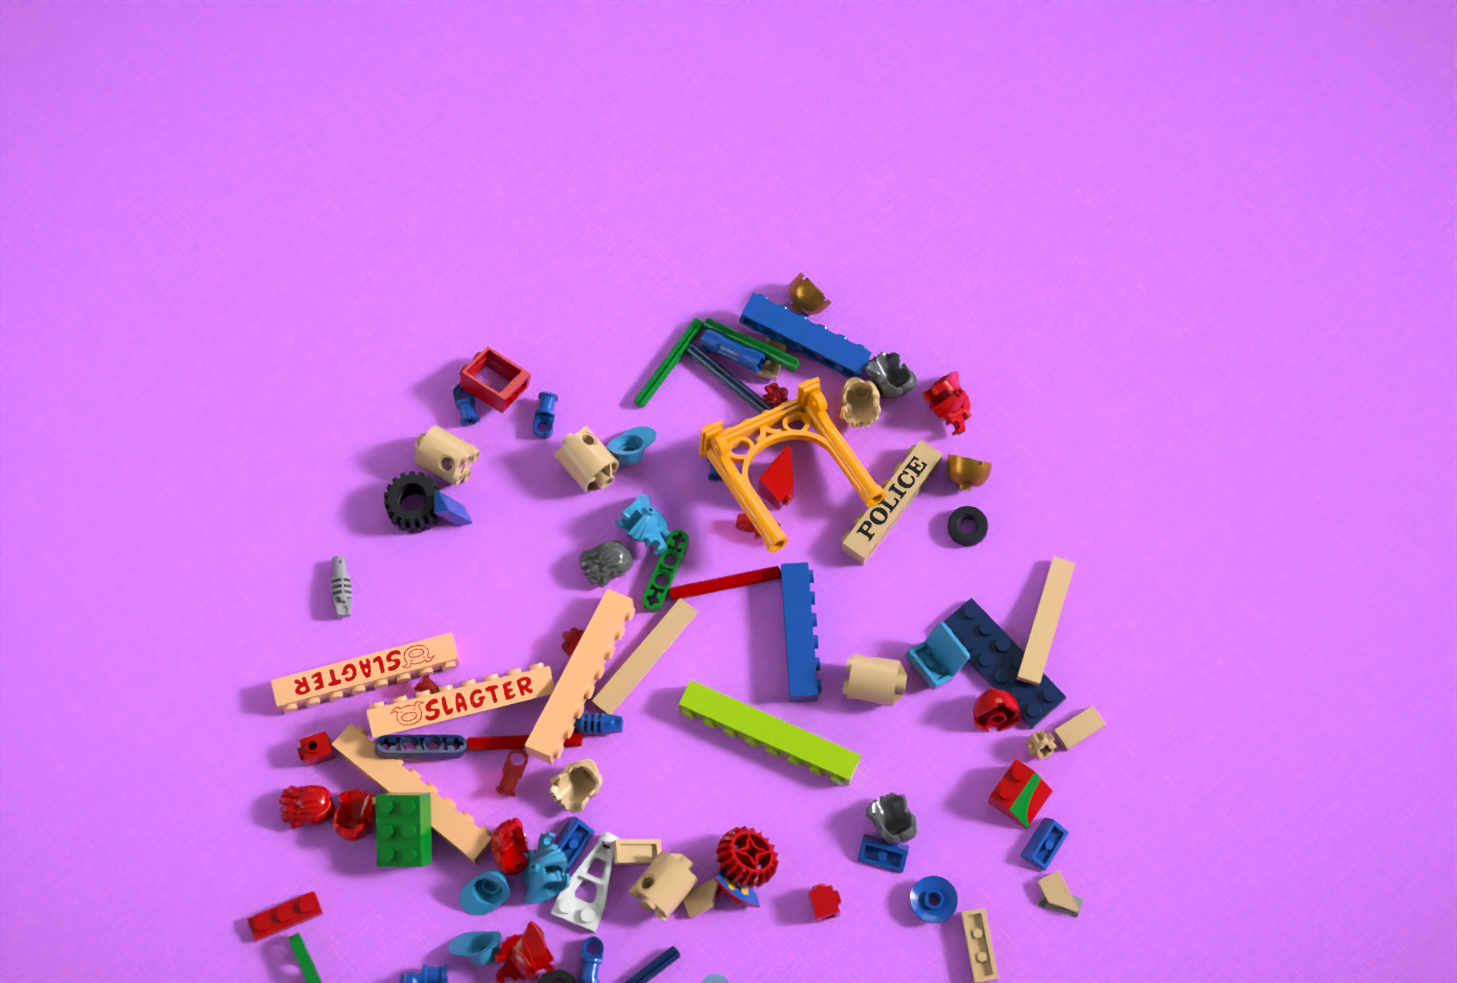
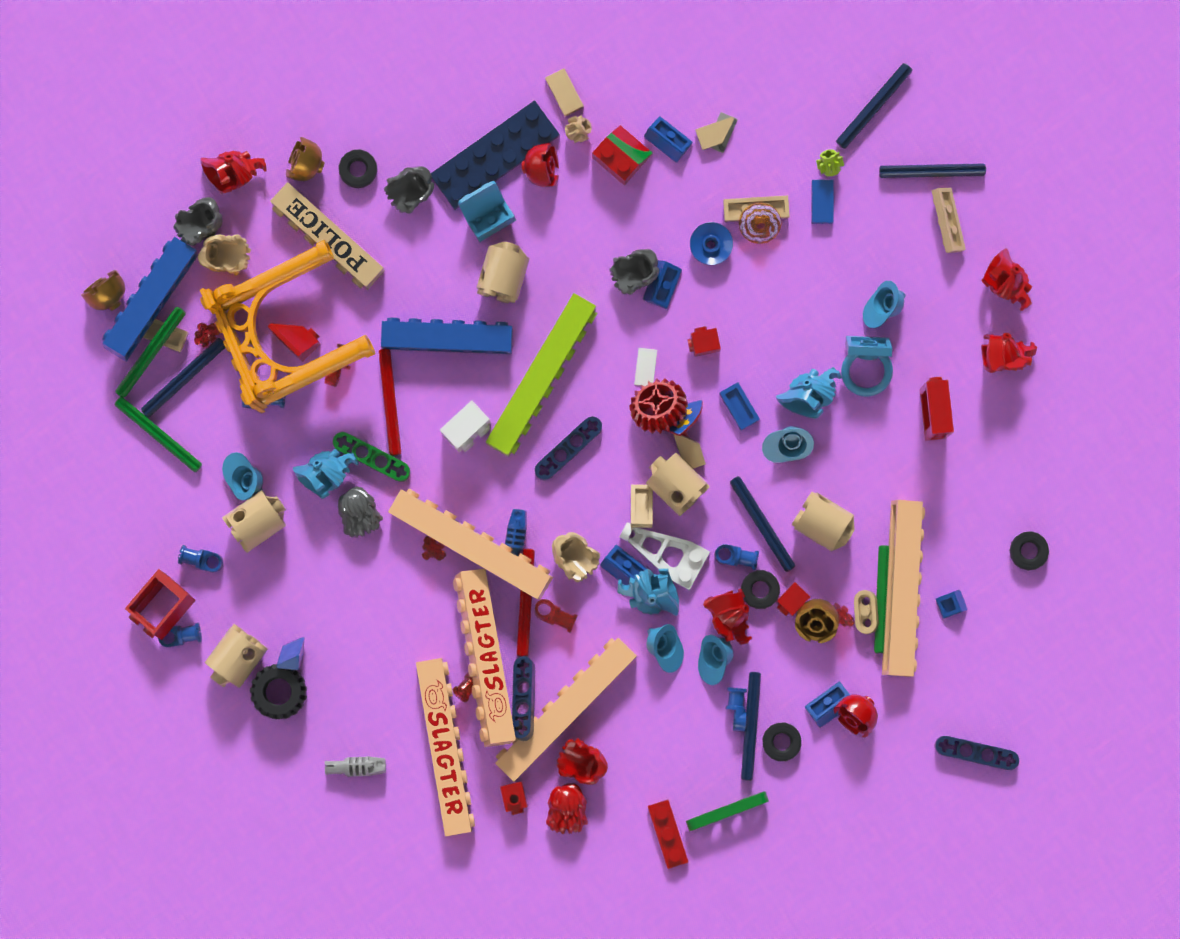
camera: 85 degrees left, 15 degrees up
green brick [375,792,432,867] -> none
red hair [490,817,529,875] -> none
tan tile [592,598,698,715] -> none
blue axle [700,329,766,373] -> none
tan tile [1016,556,1075,686] -> none
none -> dark grey hair [384,166,434,214]
none -> white brick [440,400,491,453]
none -> dark blue beam [535,416,602,481]
none -> white sticker [634,348,657,386]
none -> blue tile [719,382,760,431]
none -> dish [739,202,782,244]

